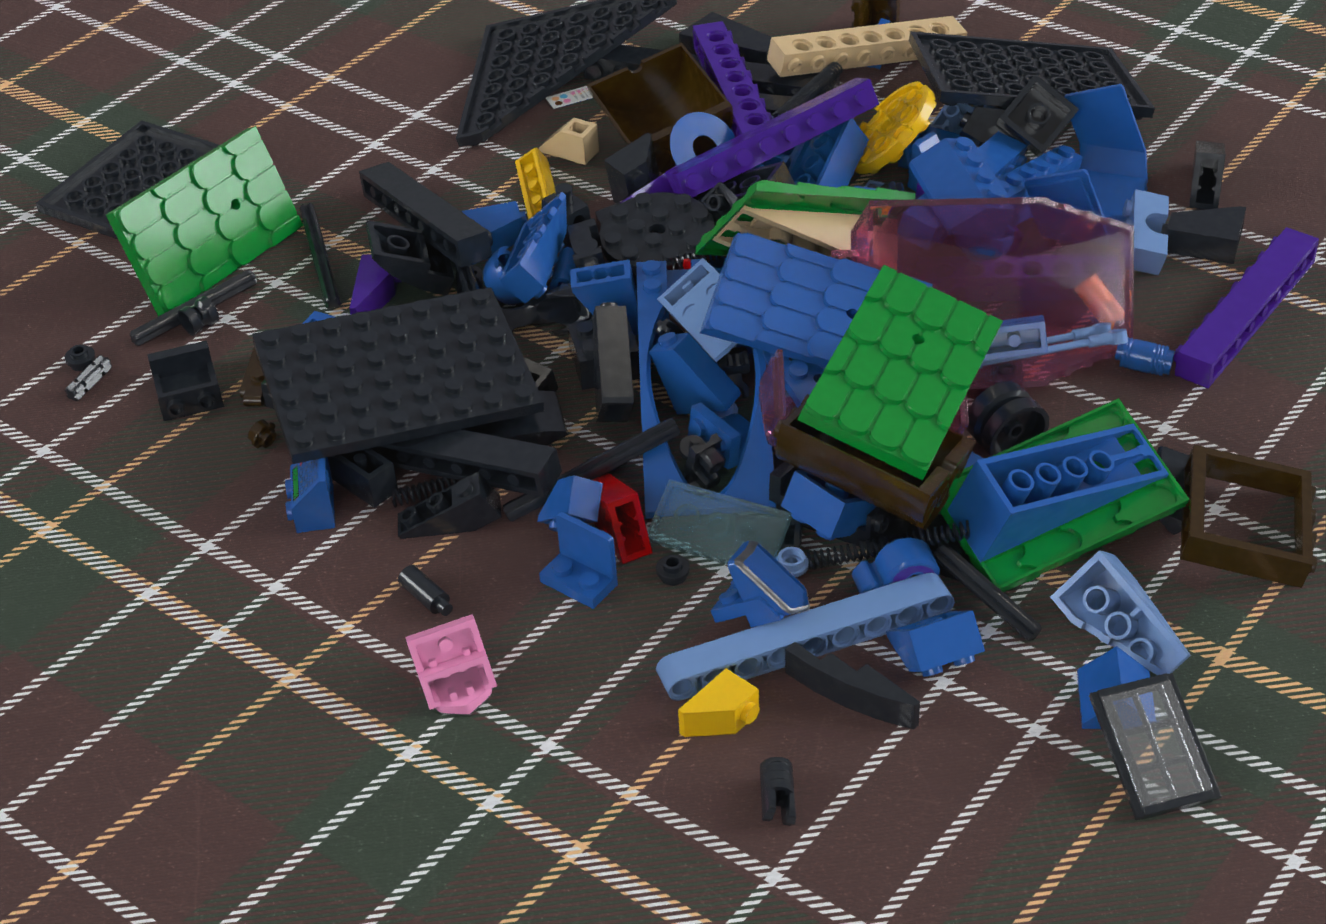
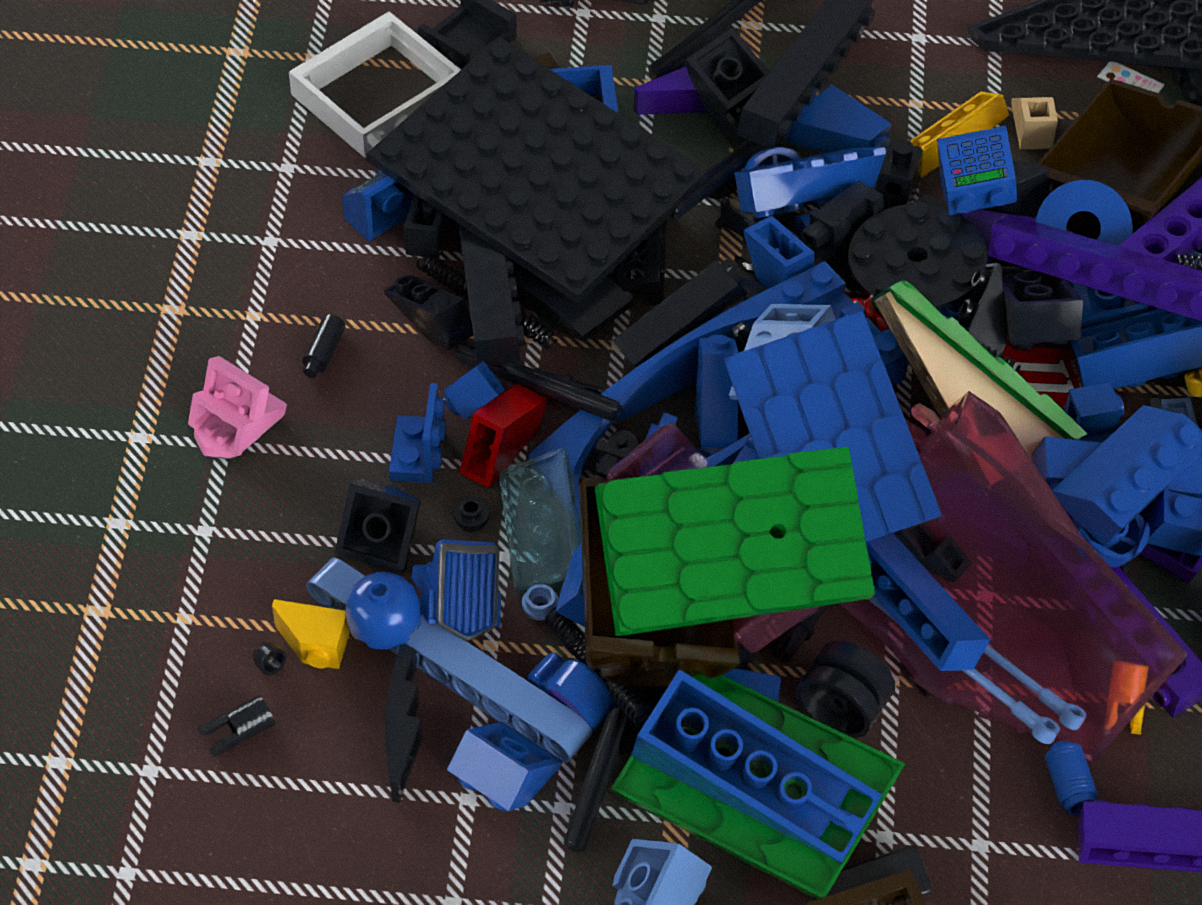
camera: 55 degrees right, 10 degrees up
none -> black hinge [252,641,287,675]
none -> white window [289,12,460,158]
none -> black slope [334,478,421,573]
none -> blue cylinder [345,572,422,650]
none -> blue slope [937,126,1017,215]

